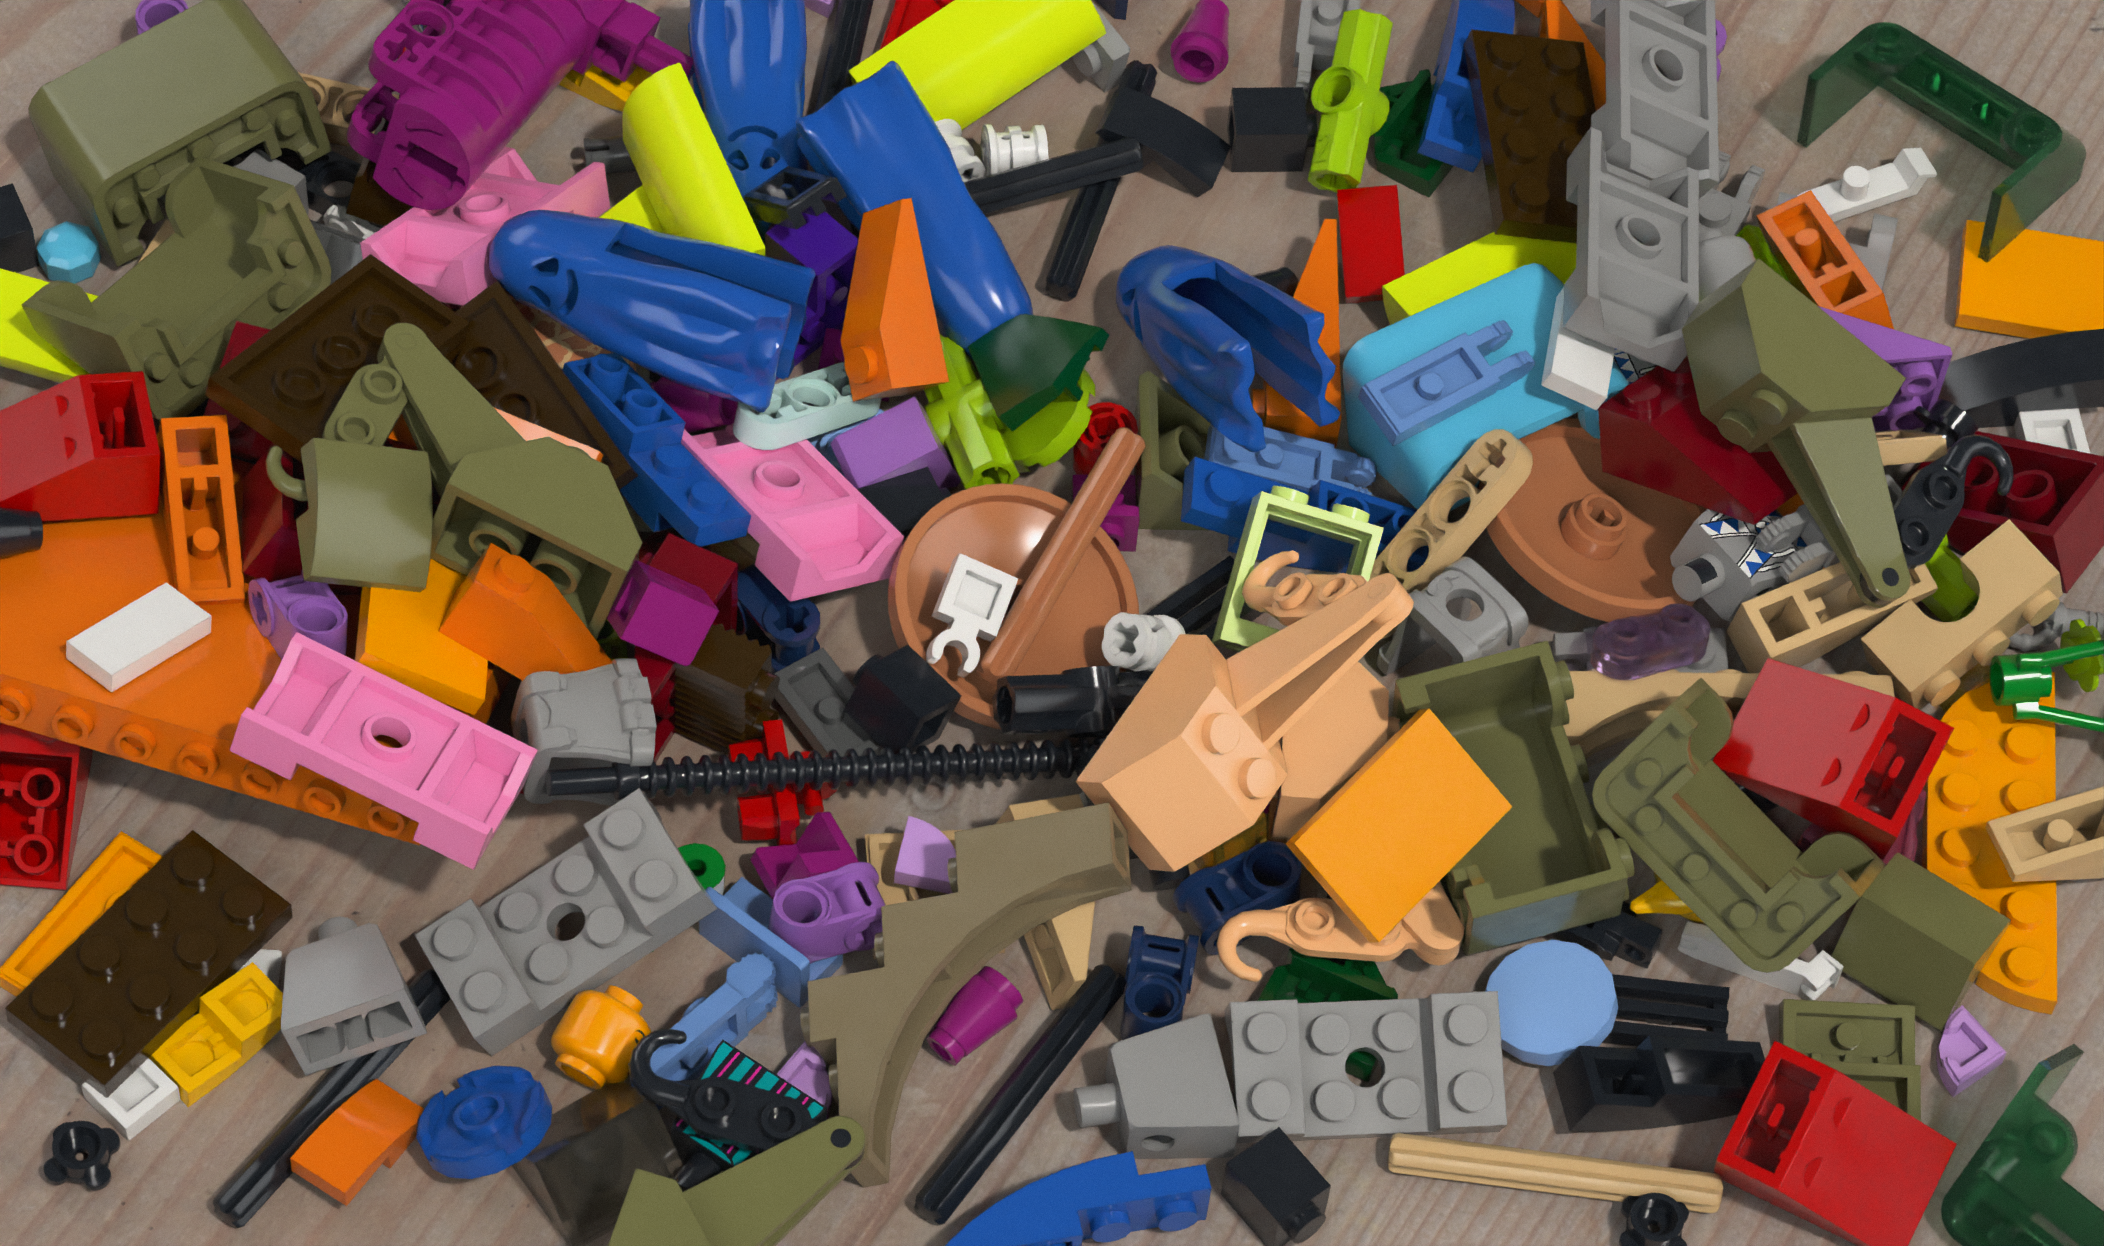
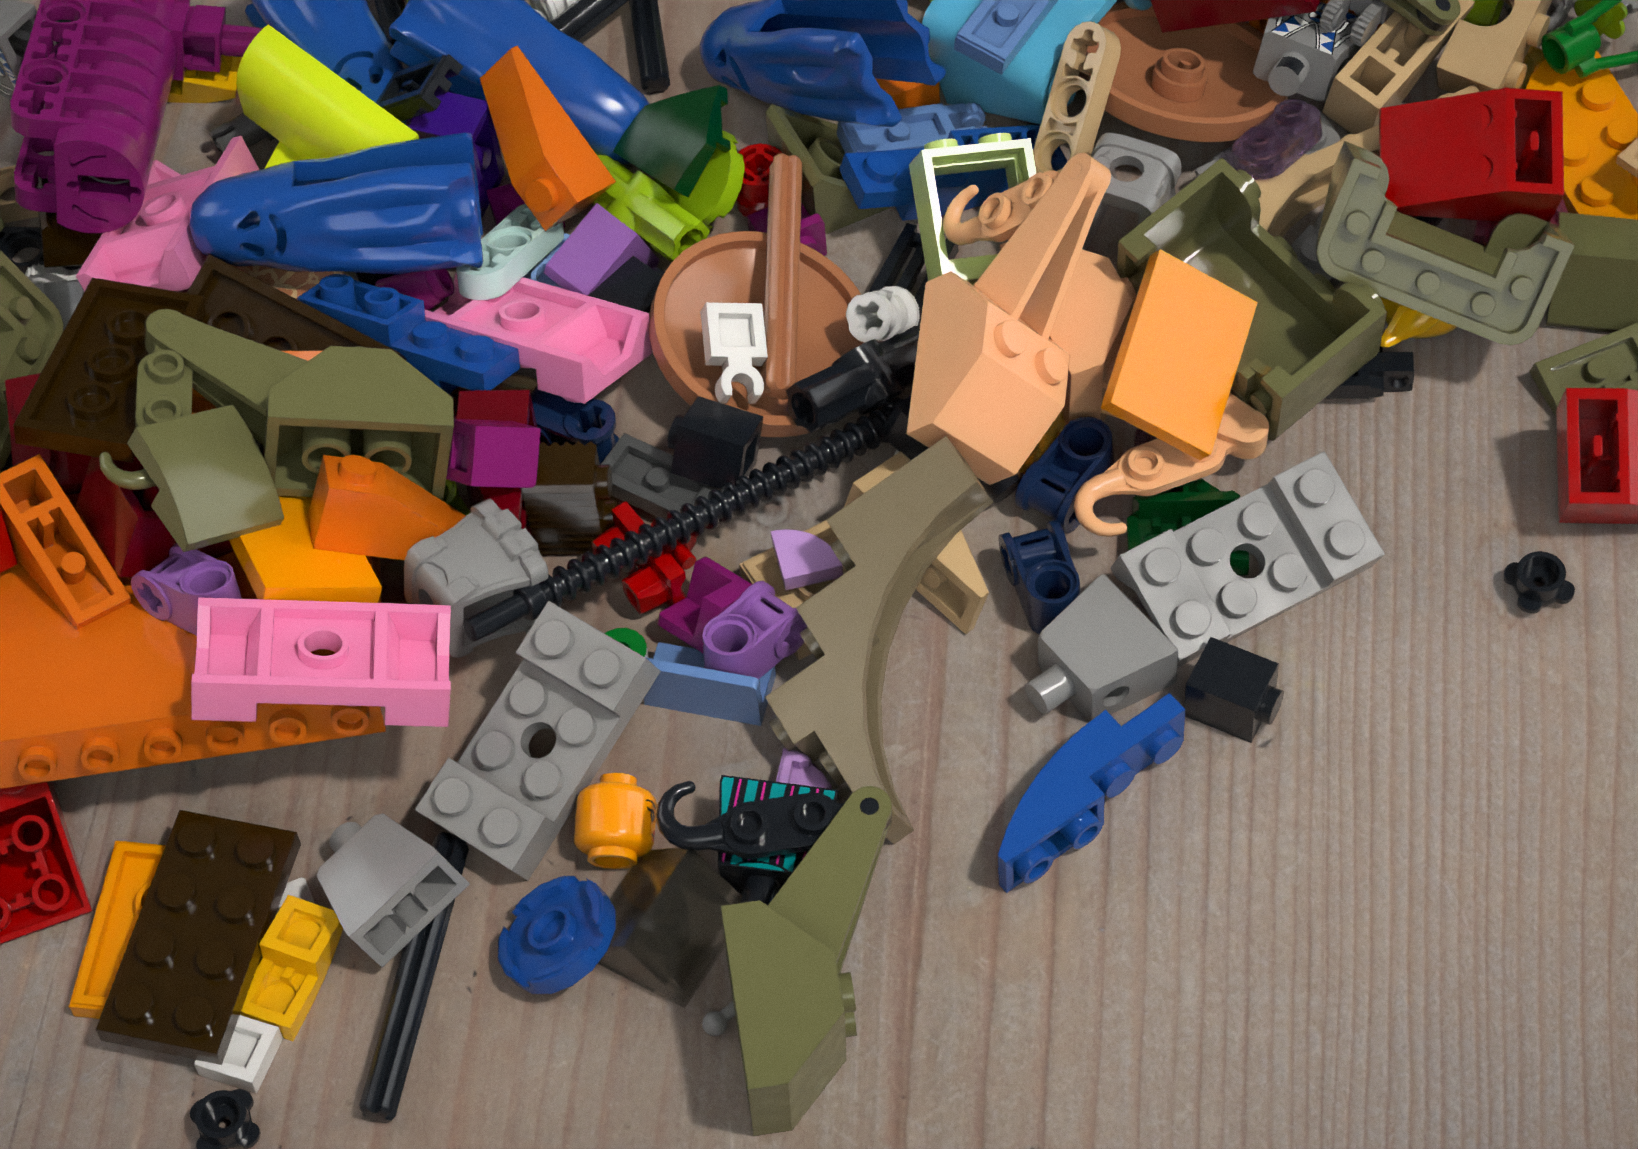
camera: 15 degrees left, 0 degrees up
white tile [66,582,212,692] -> none
orange slope [290,1079,424,1206] -> none
medium blue hinge [628,952,778,1115] -> none
black axle [914,964,1126,1226] -> none
magenta cone [926,966,1023,1066] -> none
tan axle [1387,1133,1723,1213] -> none
light blue tile [1485,940,1618,1066] -> none
black slope [1553,1035,1765,1131] -> none
black tile [1602,974,1730,1046] -> none
white piece [1678,921,1844,1000] -> none

